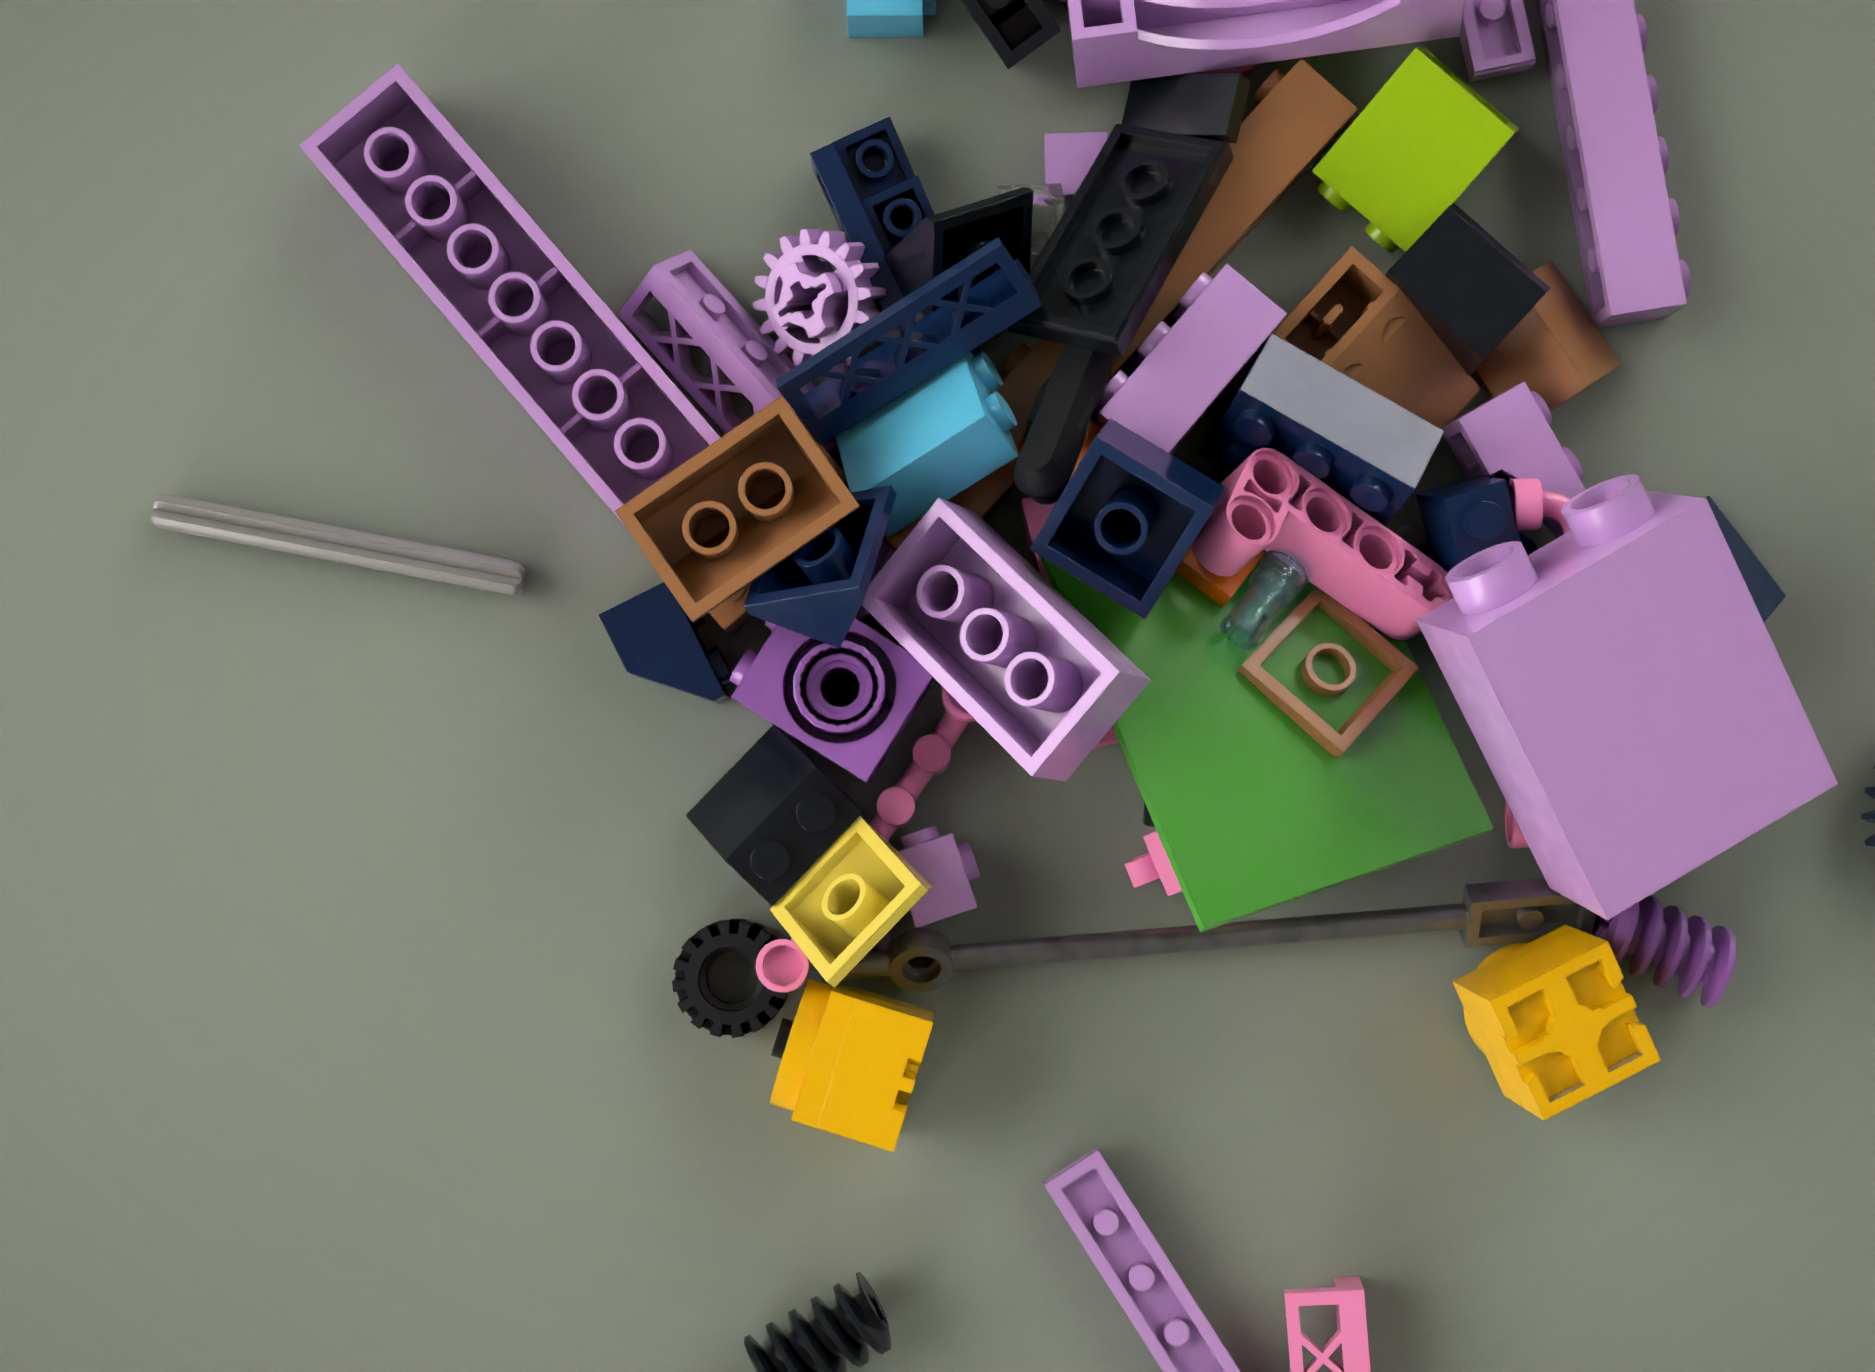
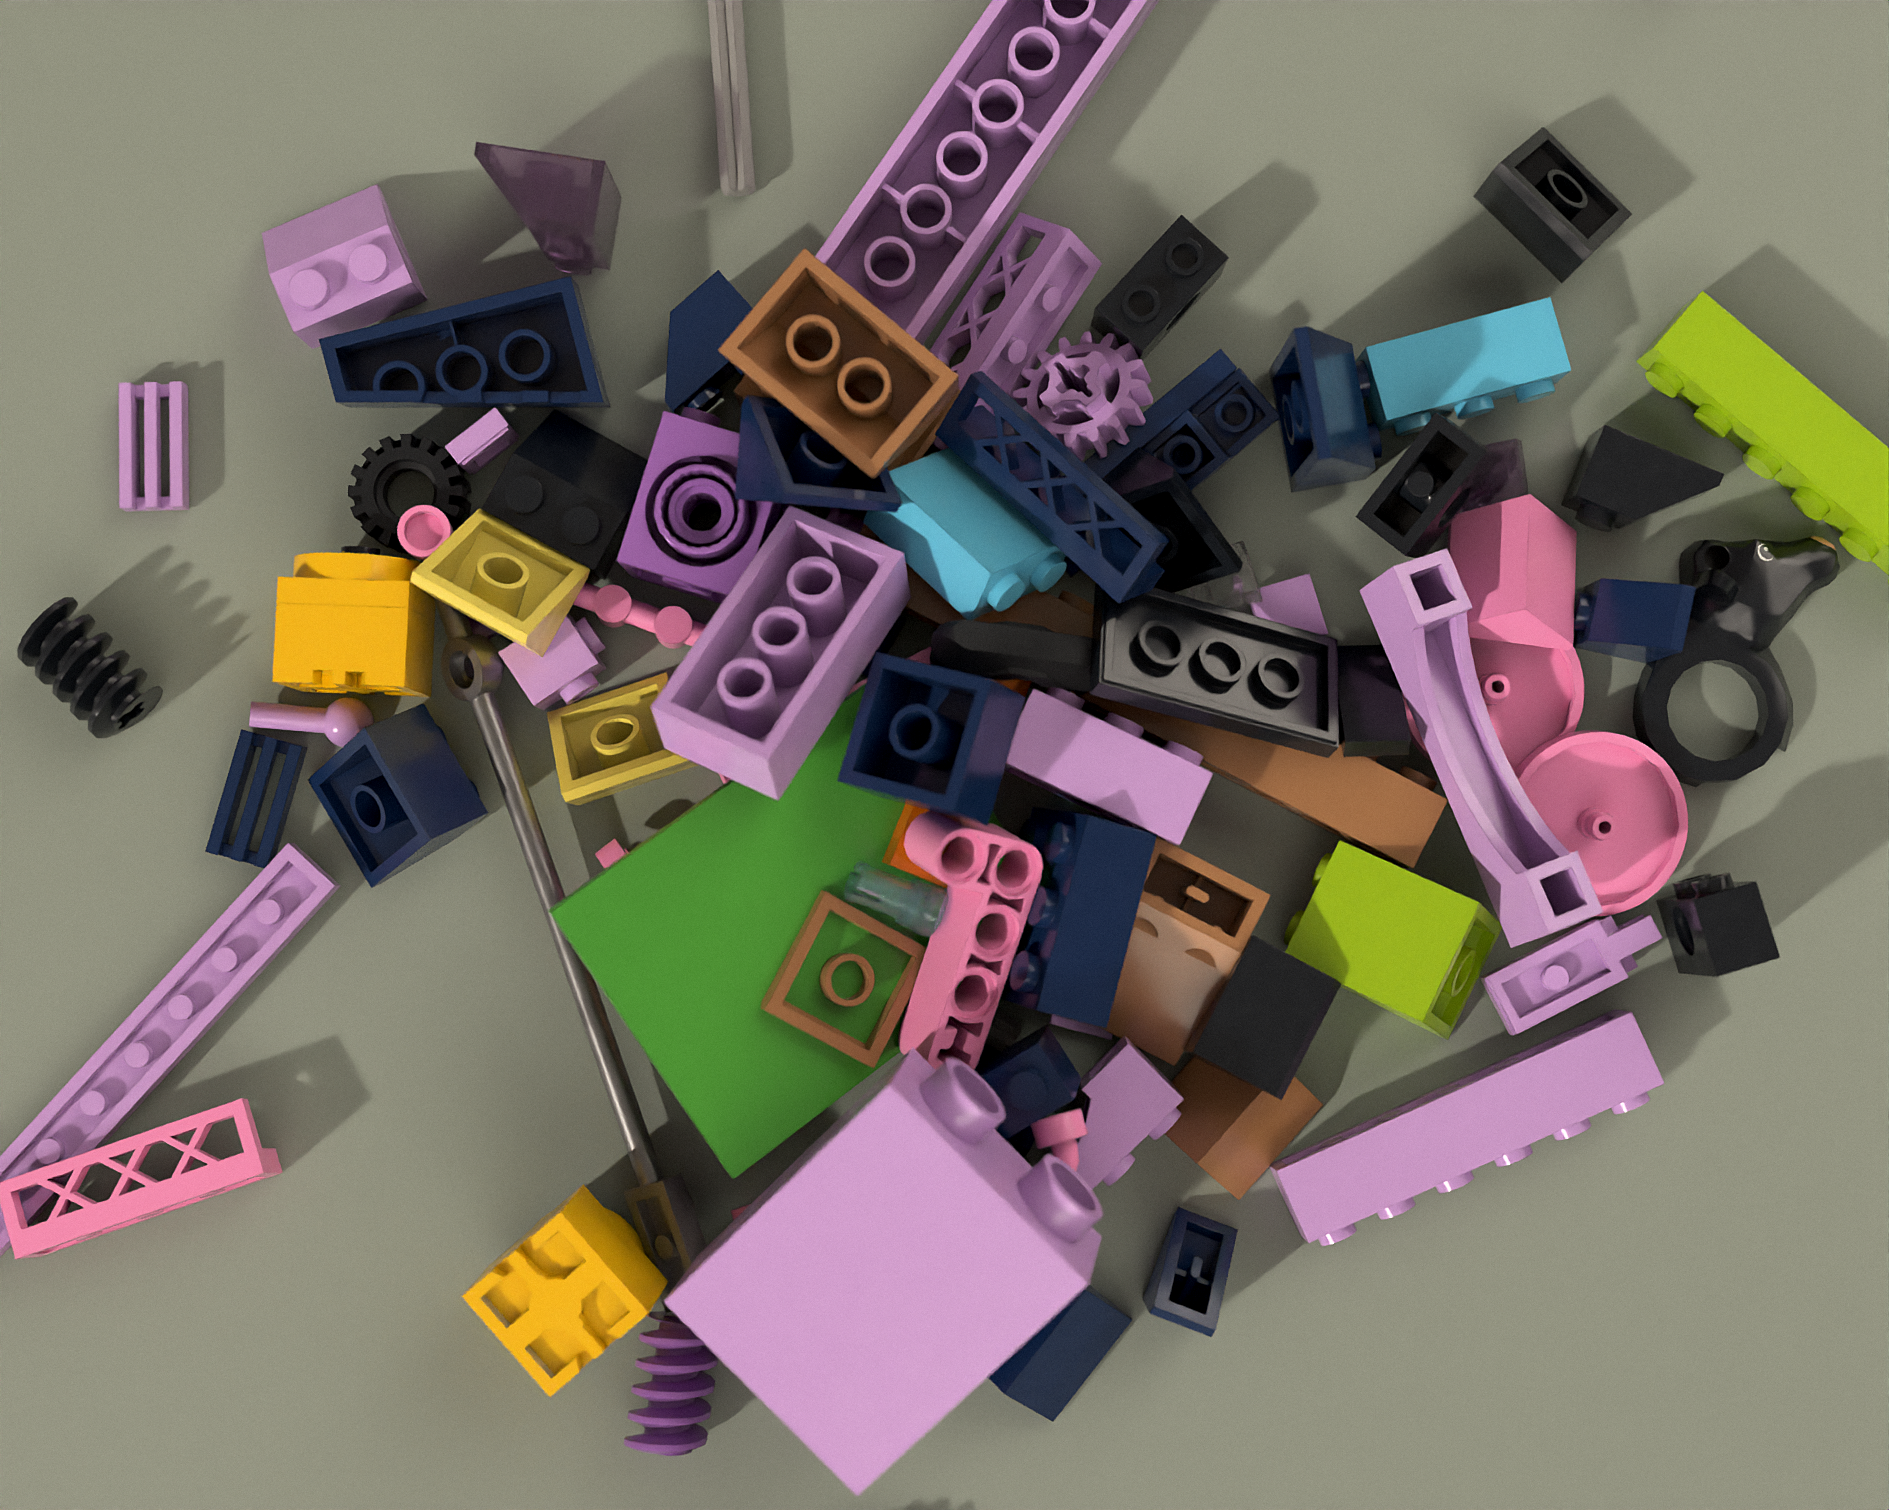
camera: 75 degrees right, 0 degrees up
none -> lavender tile [119,381,189,511]
none -> dark blue tile [205,729,308,868]
none -> lavender bar [249,698,374,747]
none -> lavender slope [262,184,428,349]
none -> dark blue slope [308,703,488,888]
none -> dark blue wedge [319,276,611,408]
none -> lavender tile [444,407,519,474]
none -> clear purple slope [474,142,622,275]
none -> light yellow slope [547,672,698,806]
none -> black brick [1091,214,1229,361]
none -> dark blue slope [1143,1207,1238,1337]
none -> dark blue slope [1268,326,1382,493]

